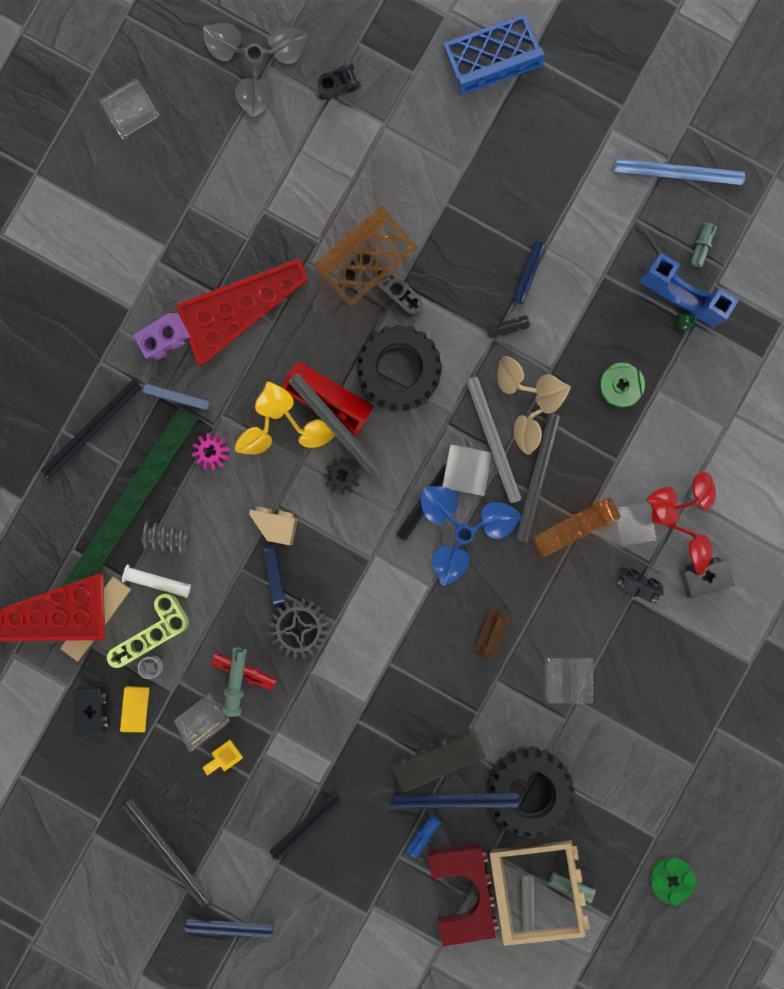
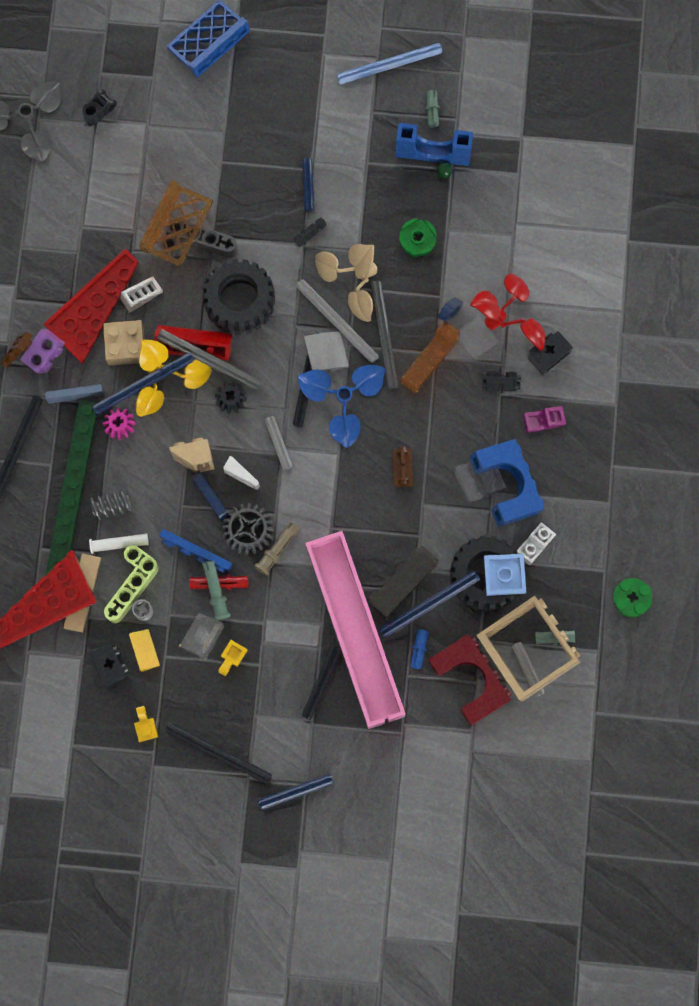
camera: 15 degrees left, 10 degrees down
none -> reddish brown wing [0,331,33,368]
none -> dark blue axle [93,352,194,414]
none -> tan brick [104,320,145,366]
none -> white slope [120,276,163,312]
none -> yellow plate [134,706,158,742]
none -> blue plate [159,529,233,573]
none -> white slope [223,456,260,490]
none -> dark tan pin [254,522,300,576]
none -> light grey axle [265,416,292,470]
none -> bright pink piece [306,531,406,729]
none -> dark blue beam [438,297,463,322]
none -> blue arch [469,439,545,527]
none -> light blue plate [484,554,526,596]
none -> white slope [516,522,556,566]
none -> magenta slope [522,406,566,433]

